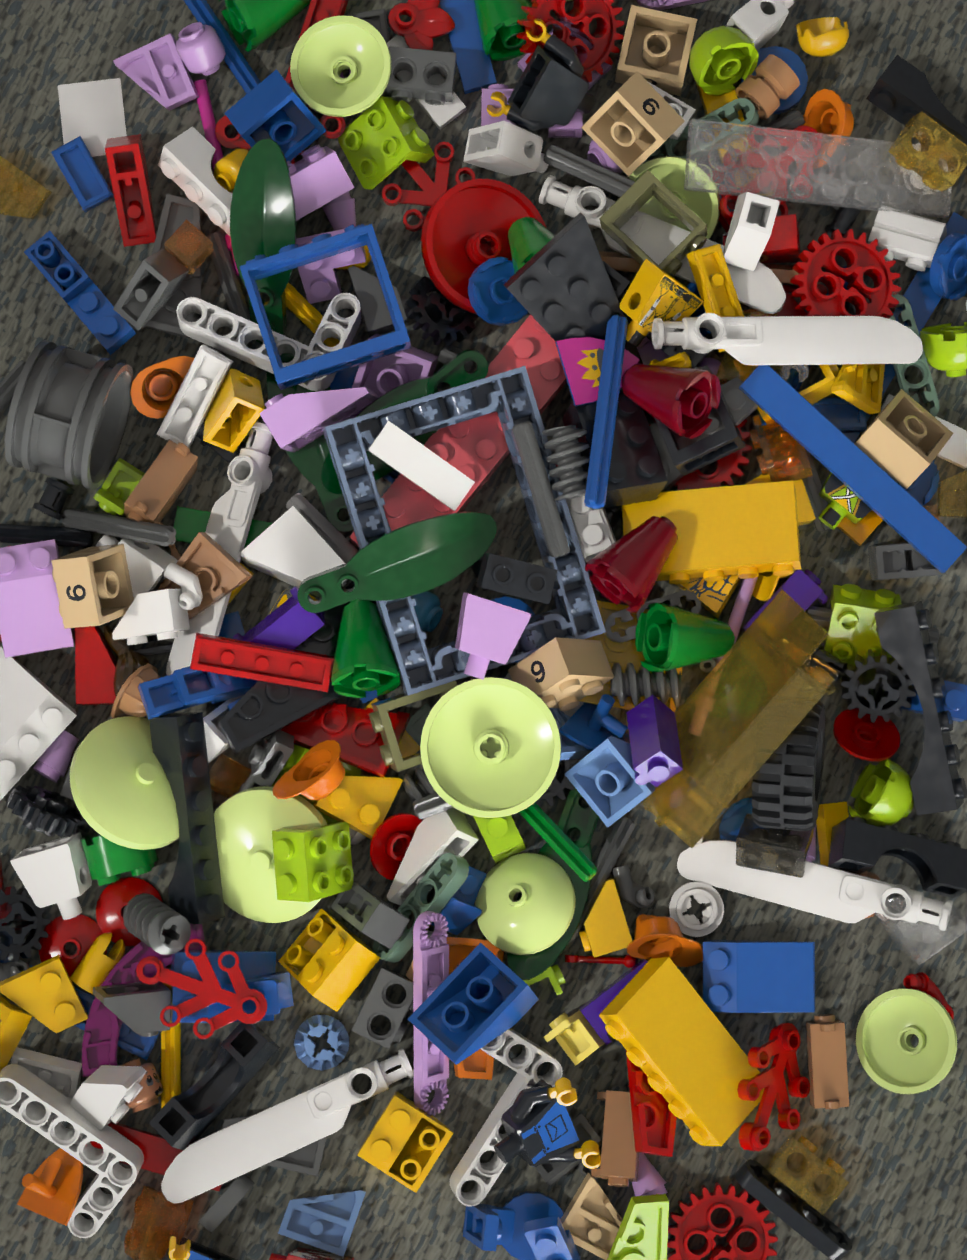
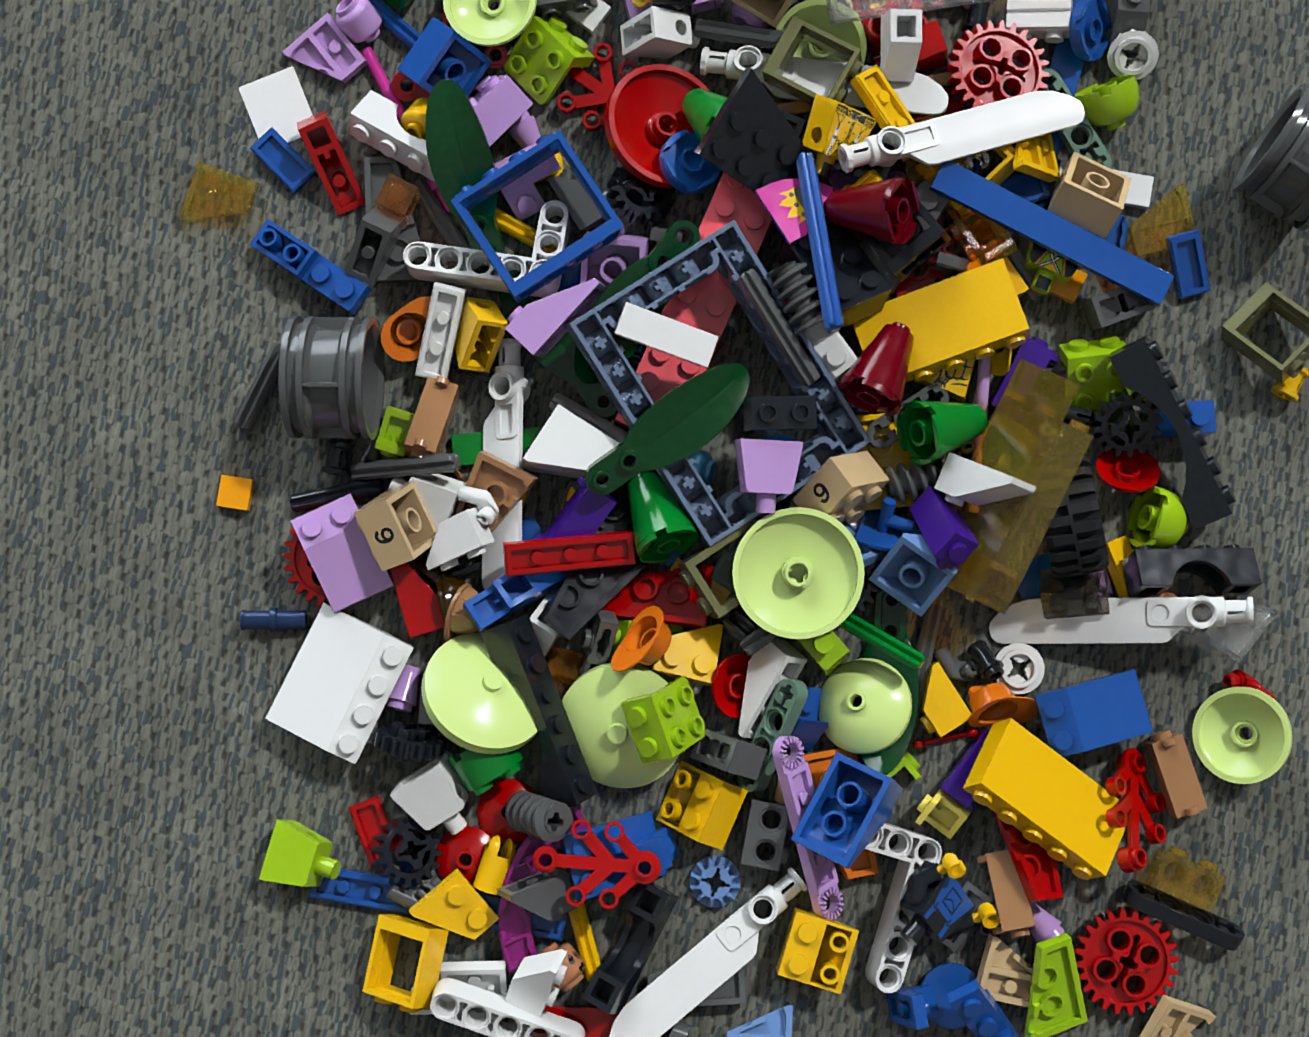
camera: 10 degrees left, 0 degrees up
none -> dark grey tile [926,251,969,275]
none -> white slope [934,452,1036,507]
none -> black pin [967,640,1004,682]

